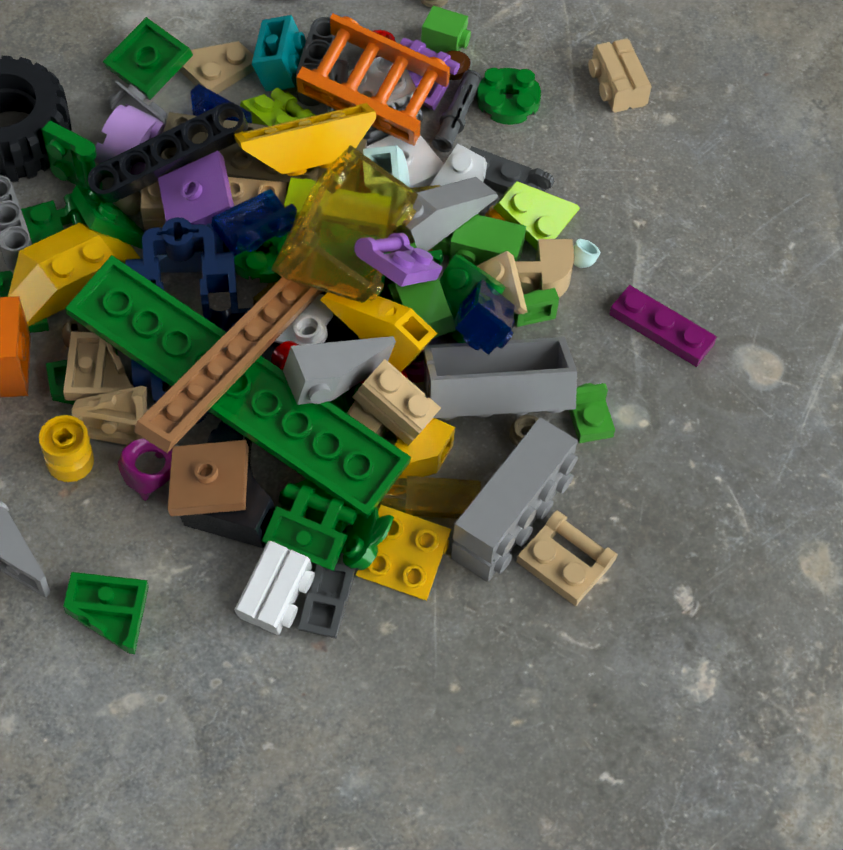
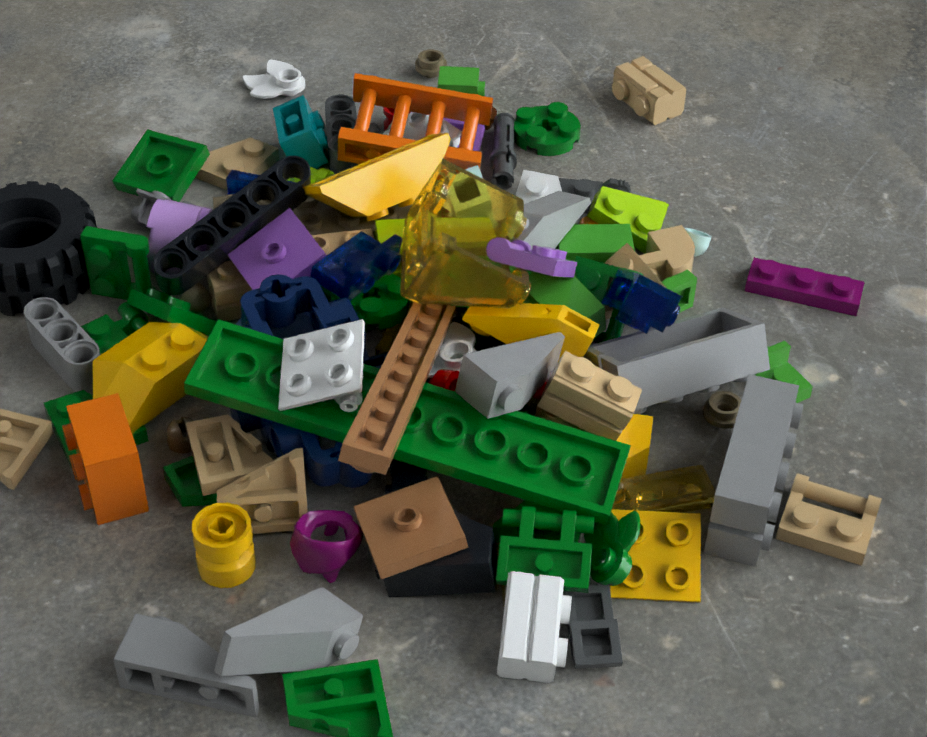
camera: 15 degrees left, 15 degrees down
none -> light grey slope [214,587,363,676]
none -> white hinge [278,319,365,412]

